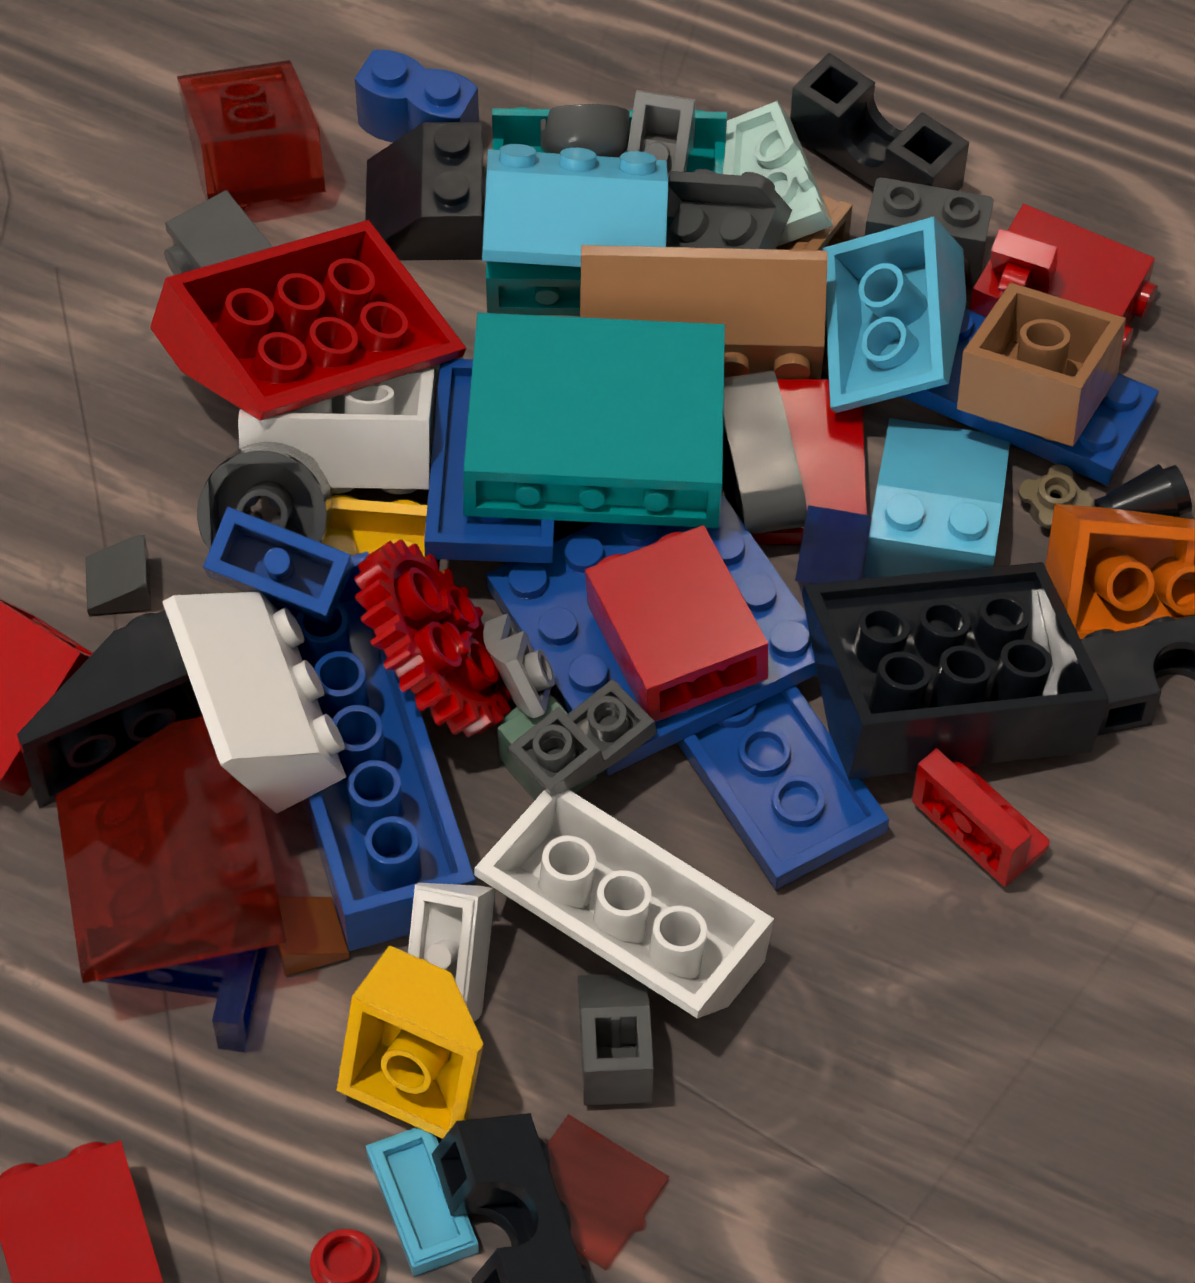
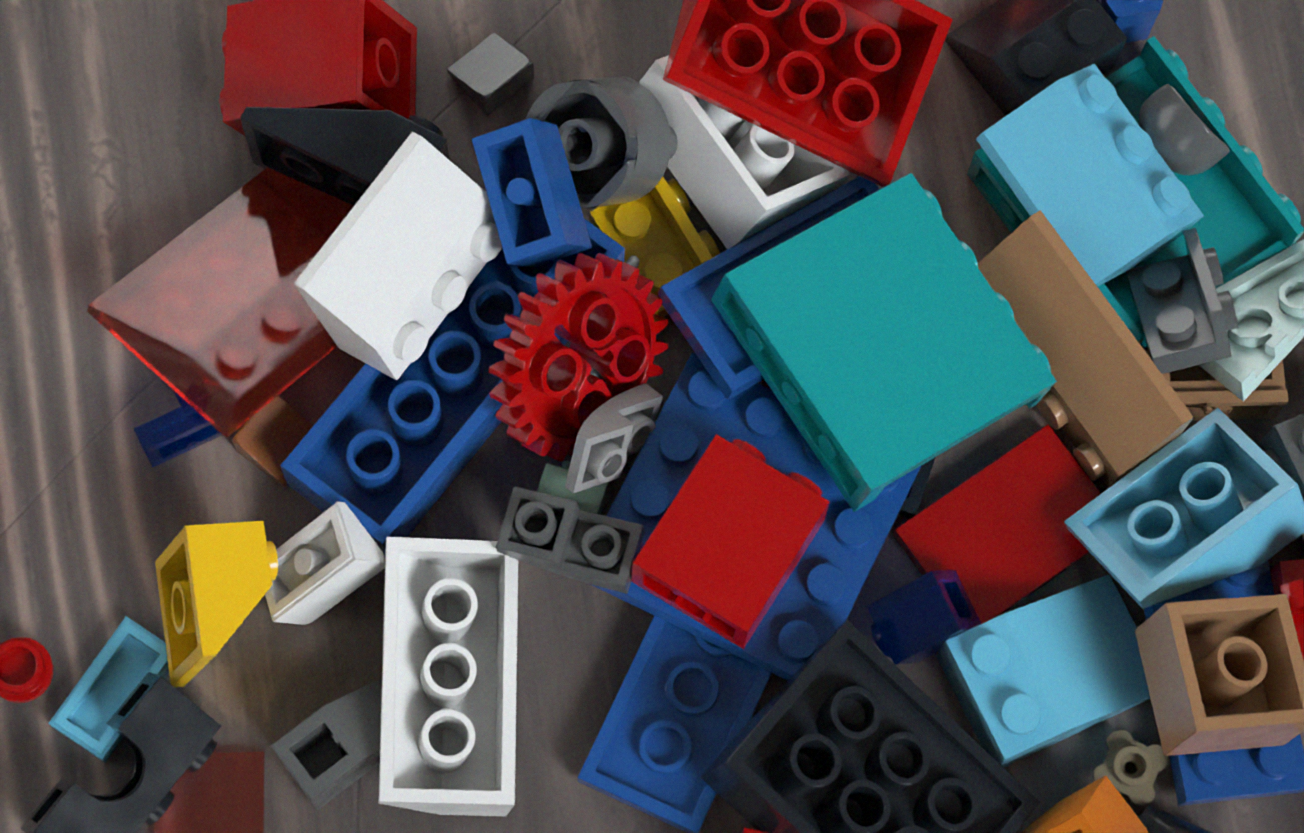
camera: 50 degrees right, 15 degrees up
light grey slope [627,90,696,217] -> none
beam [723,371,807,535] -> none

